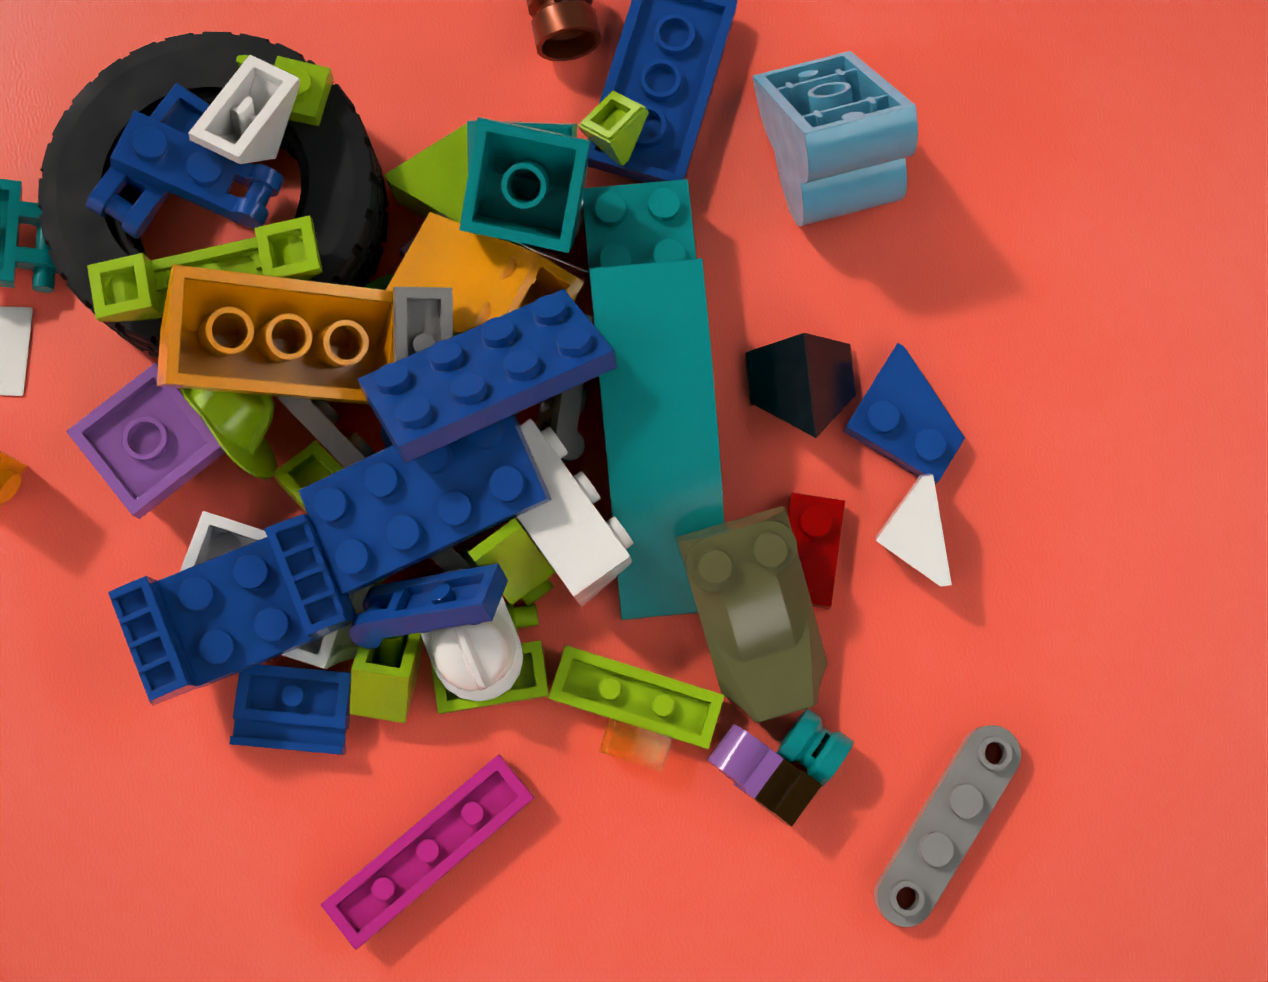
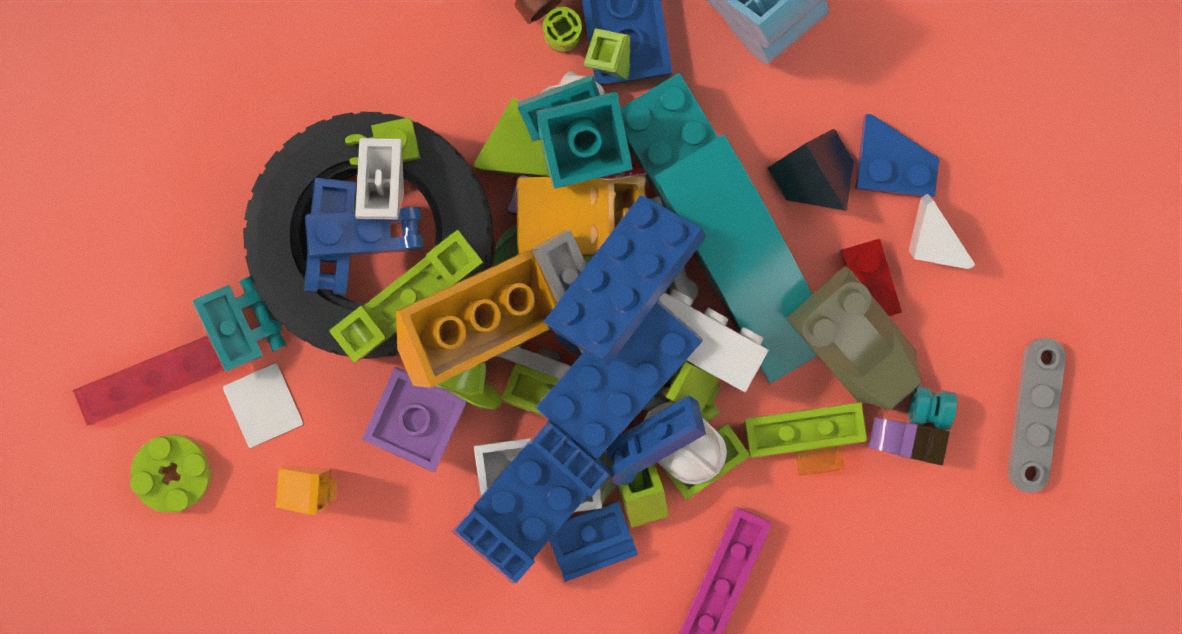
camera: 25 degrees left, 10 degrees up
none -> lime wheel [543,7,582,53]

